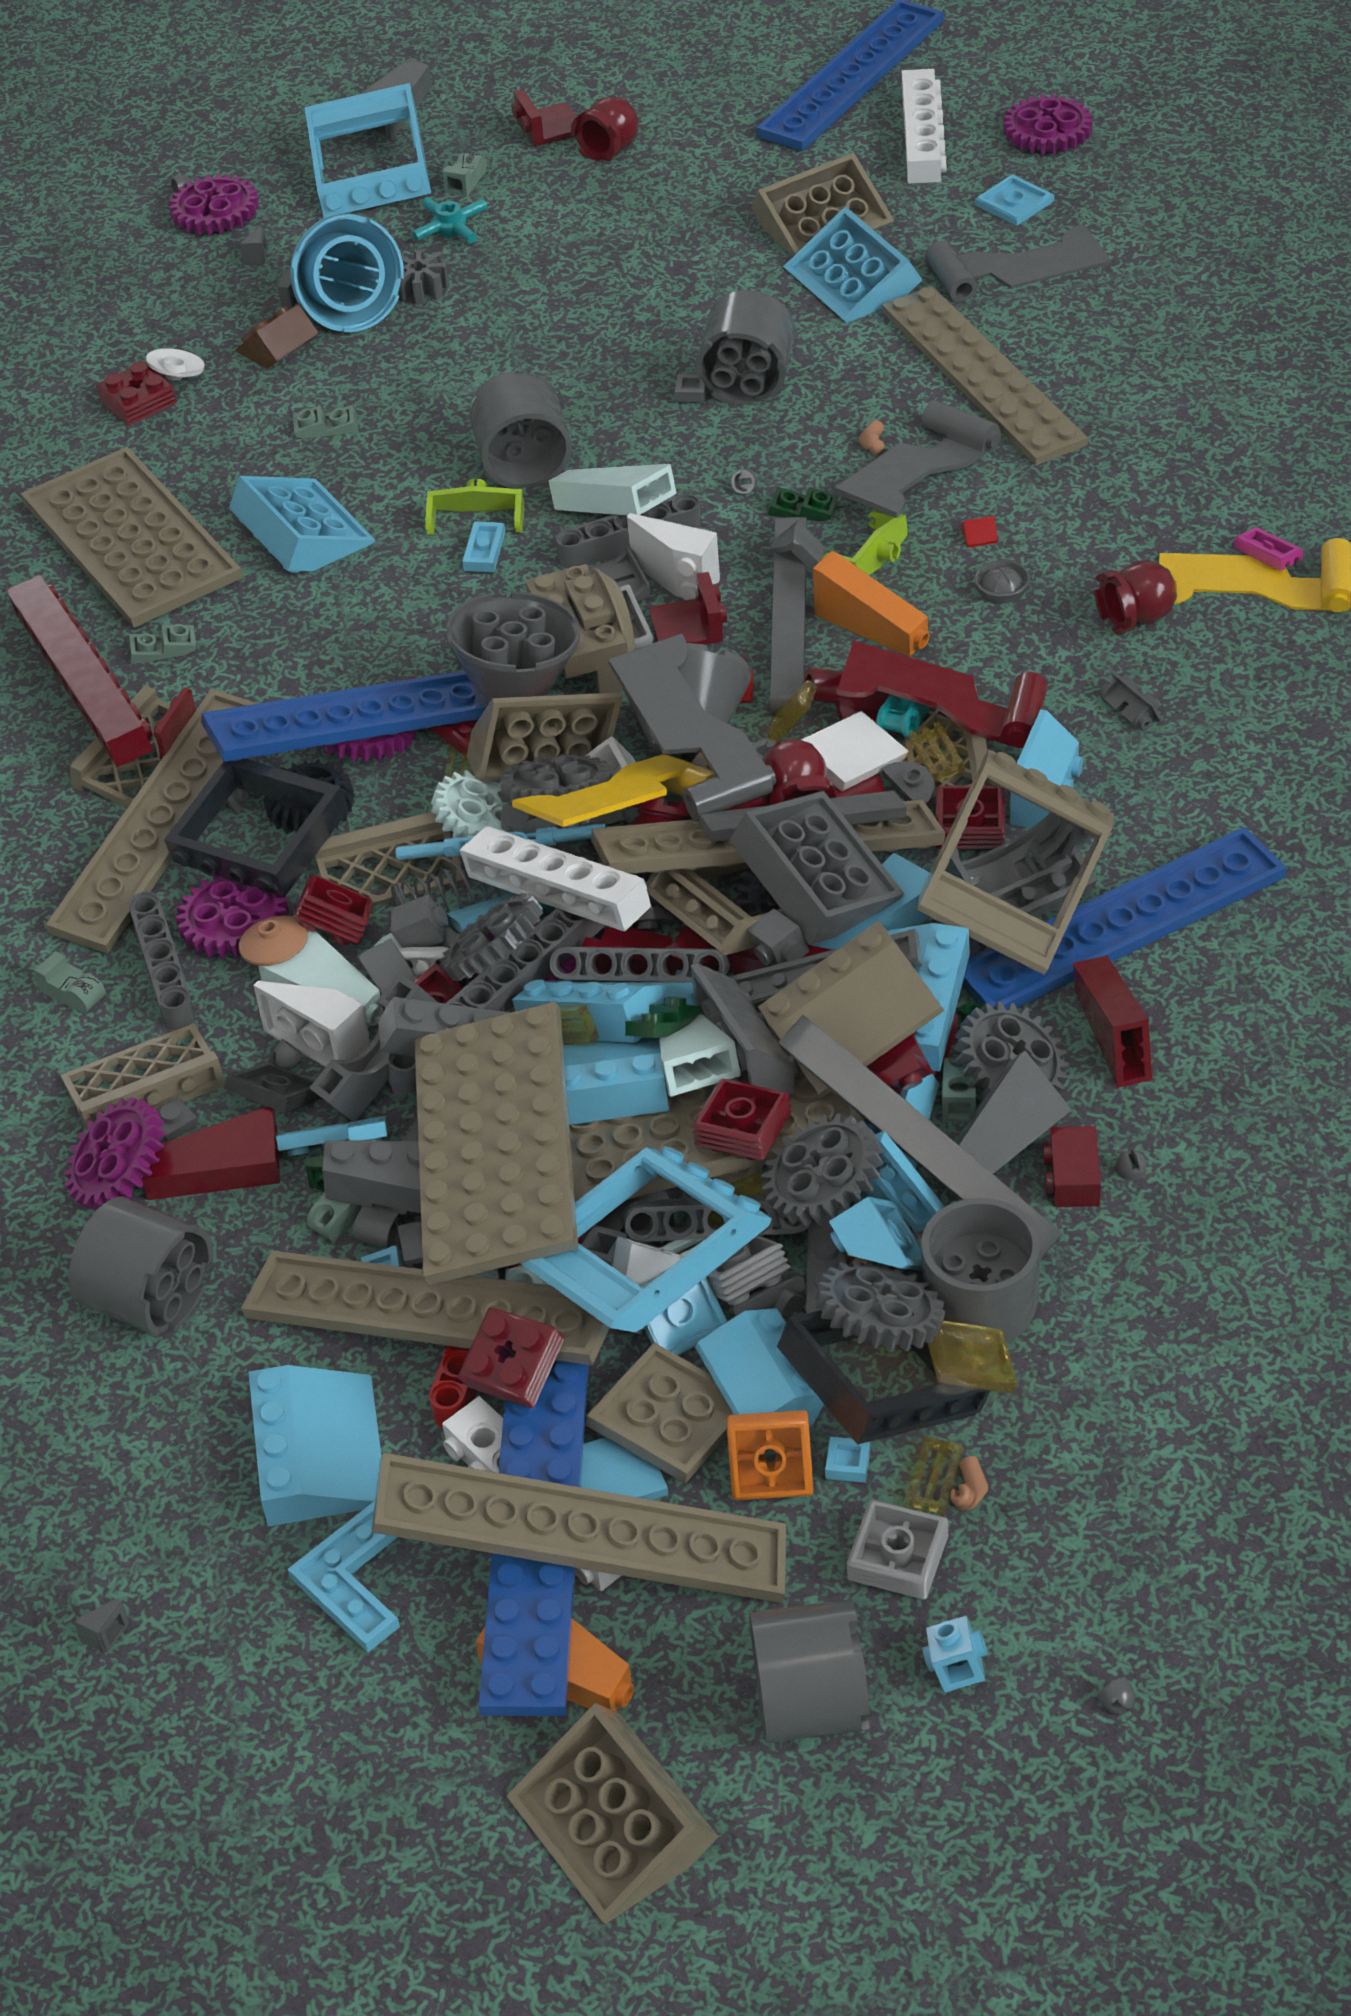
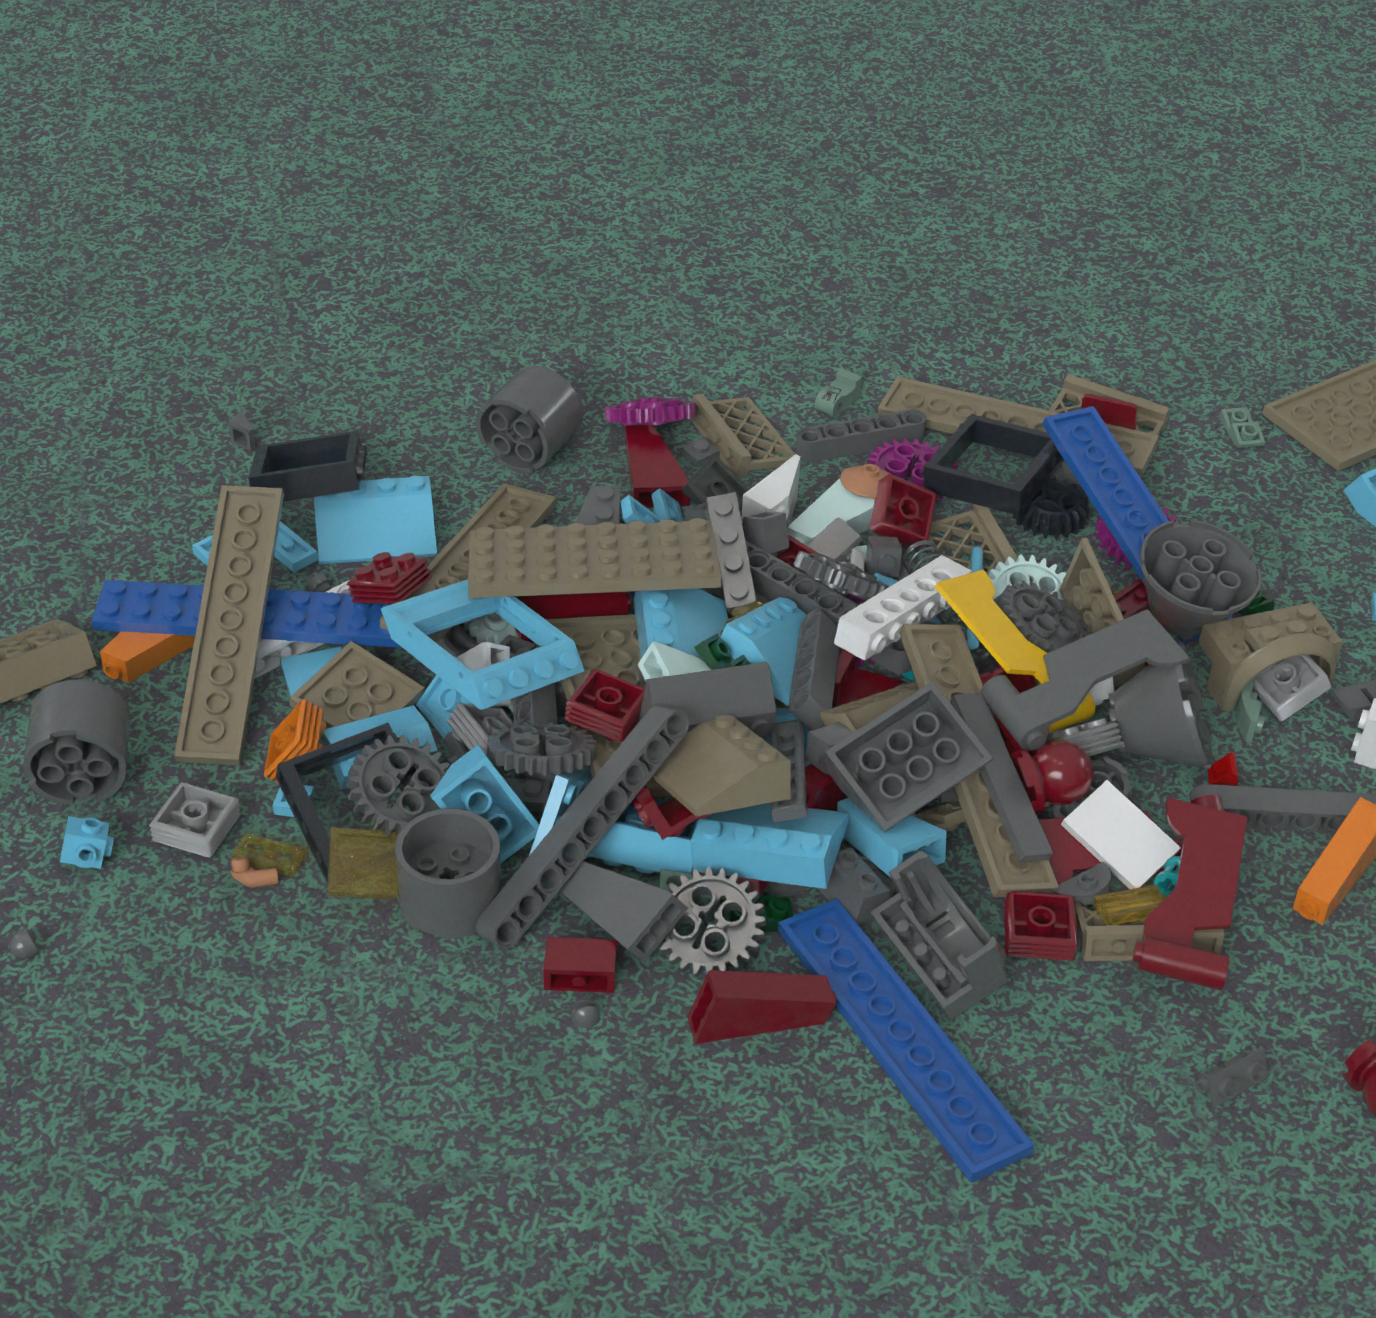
camera: 85 degrees right, 5 degrees down
brick [6,575,153,767] -> none
dark red bracket [649,572,727,645] -> none
clear yellow tile [767,680,818,742] -> none
dark tan window [916,750,1114,975] -> none
medium azure slope [1010,709,1083,828] -> none
none -> black window [248,430,368,501]

